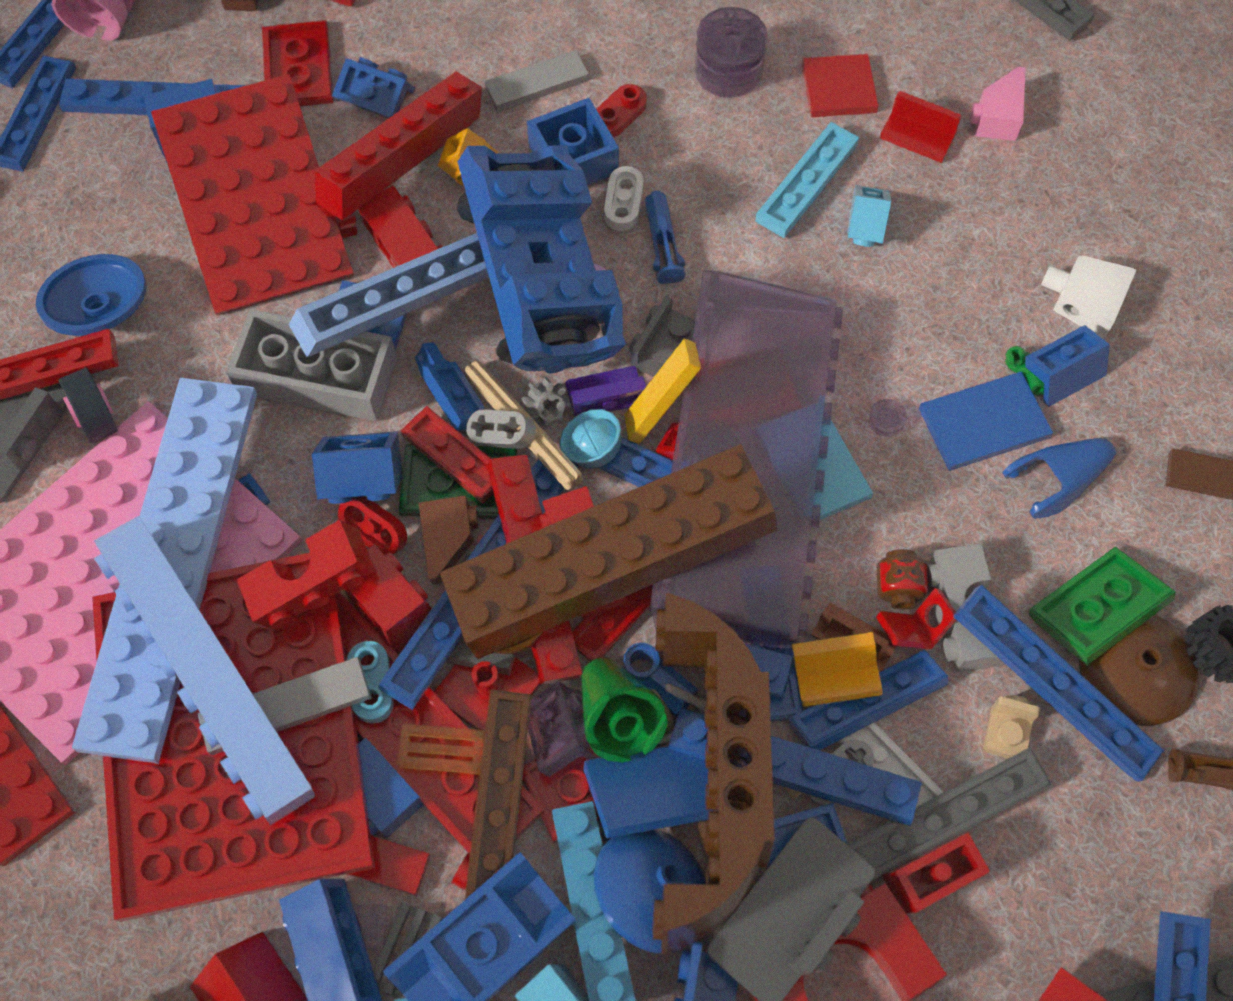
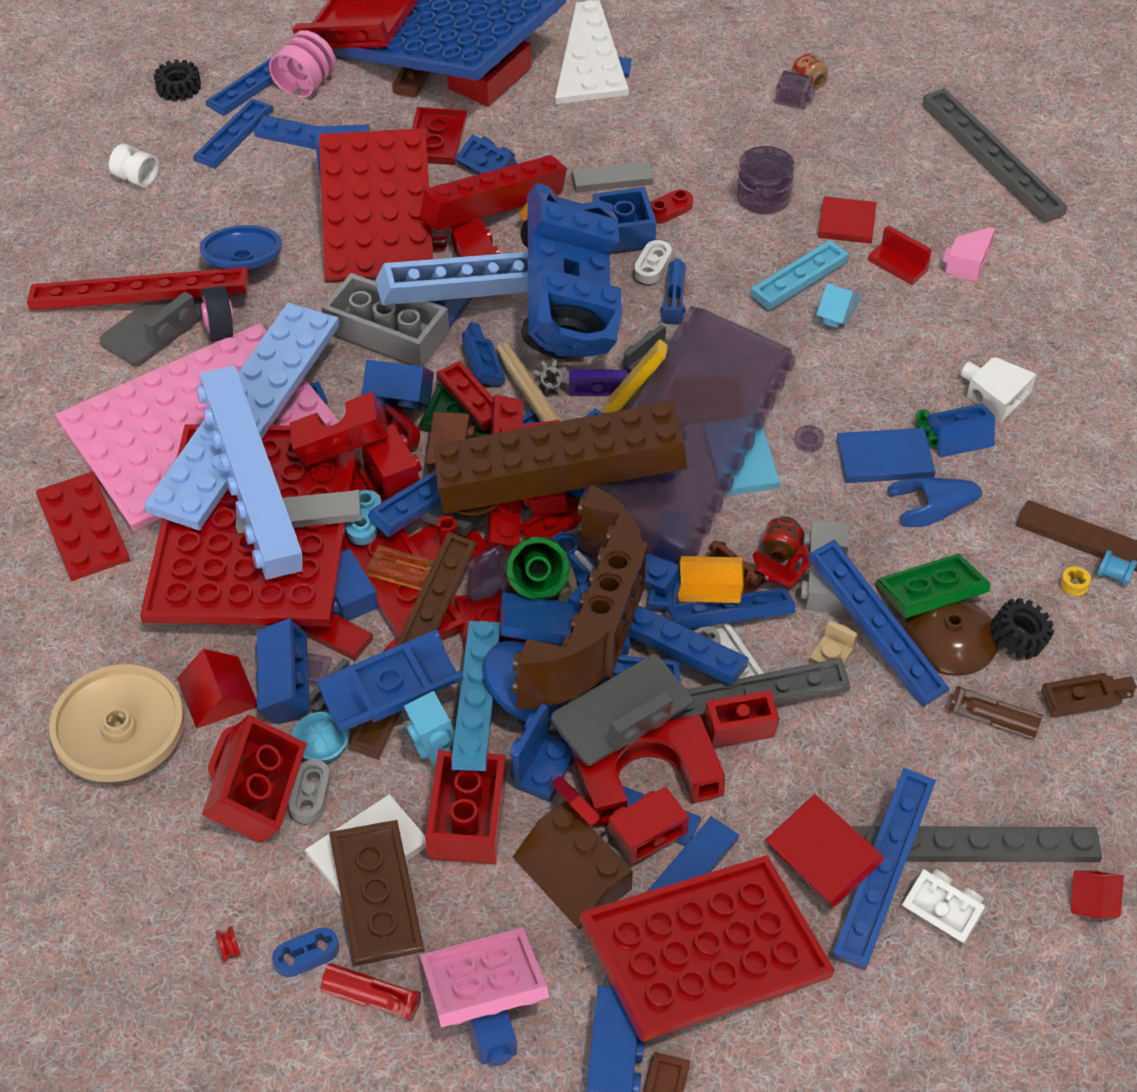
camera: 15 degrees right, 15 degrees down
light grey beam [467,409,536,449] -> none
medium azure hat [559,409,622,468] -> none

